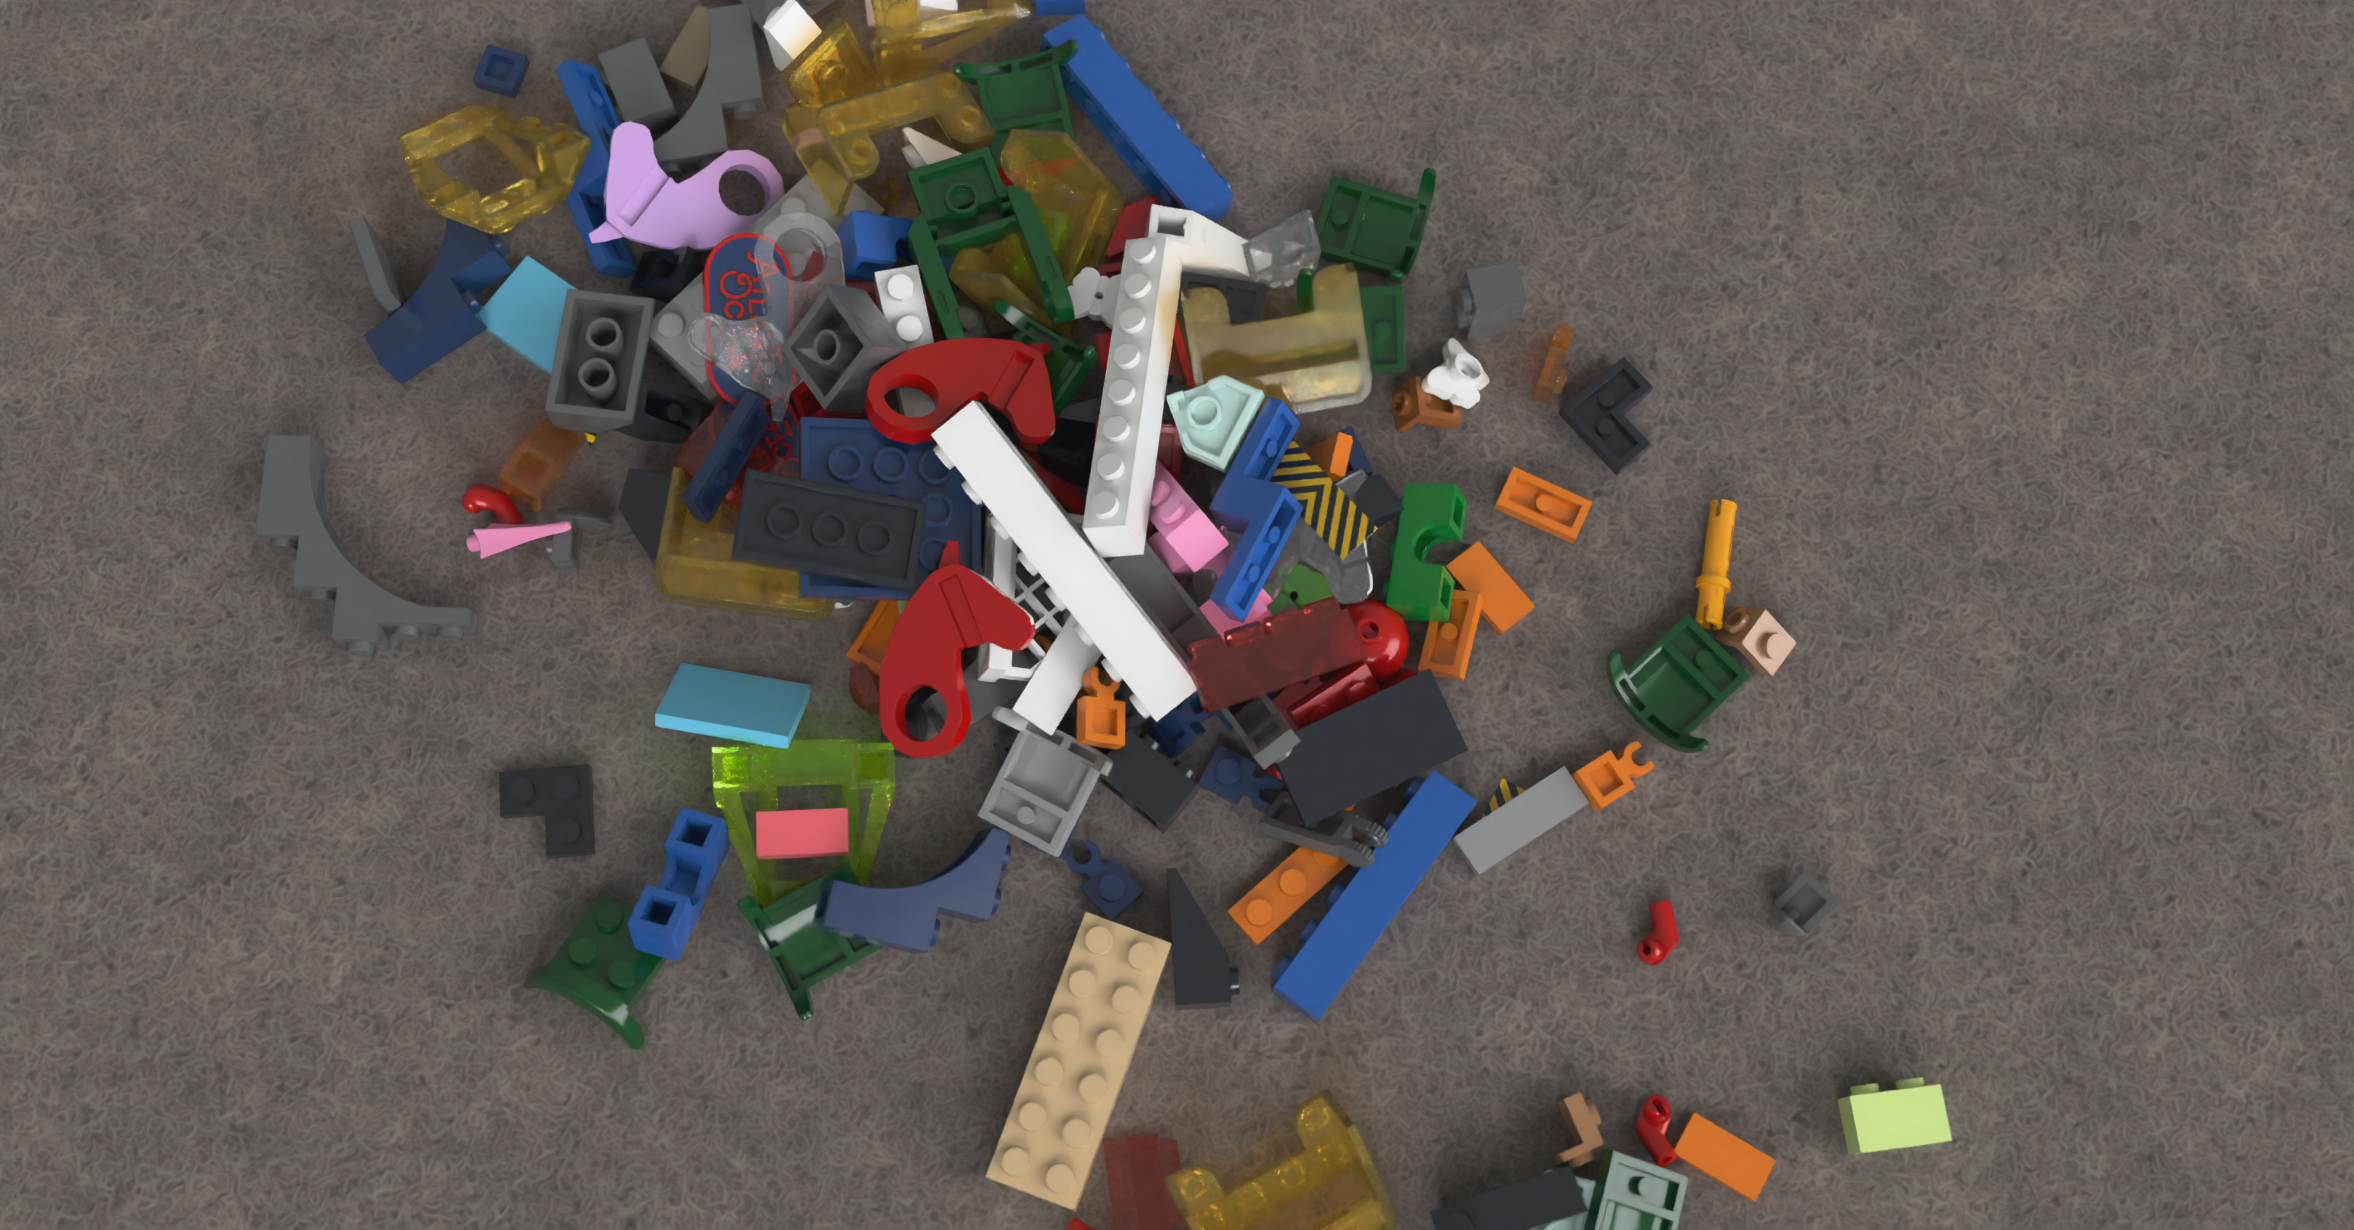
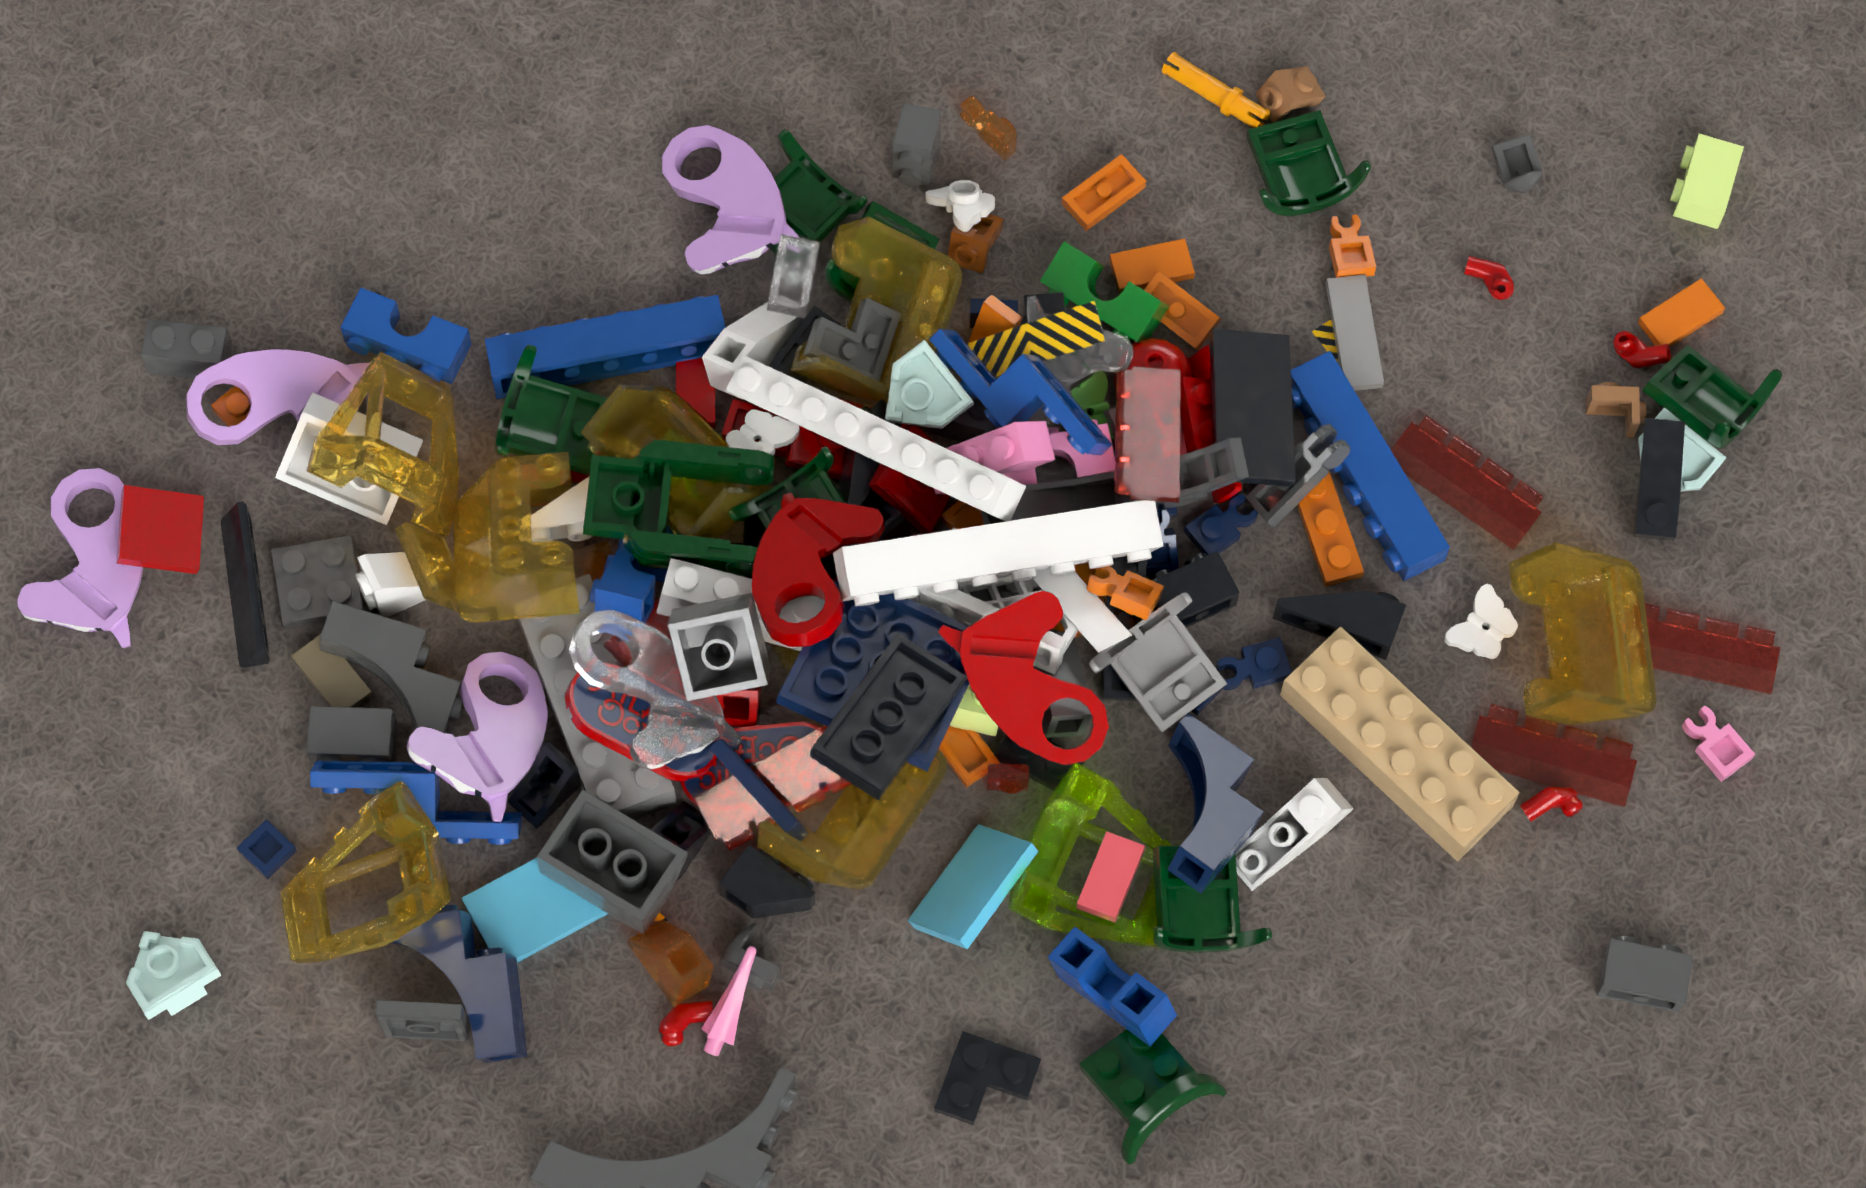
camera: 65 degrees left, 5 degrees down
black plate [1559,357,1653,476] -> none
none -> light aqua plate [126,931,221,1020]
none -> lavender animal [662,125,804,275]
none -> dark grey plate [803,298,901,388]
none -> white slope [1236,778,1354,891]
none -> clear red windscreen [1391,415,1544,550]
none -> white animal [1444,584,1518,659]

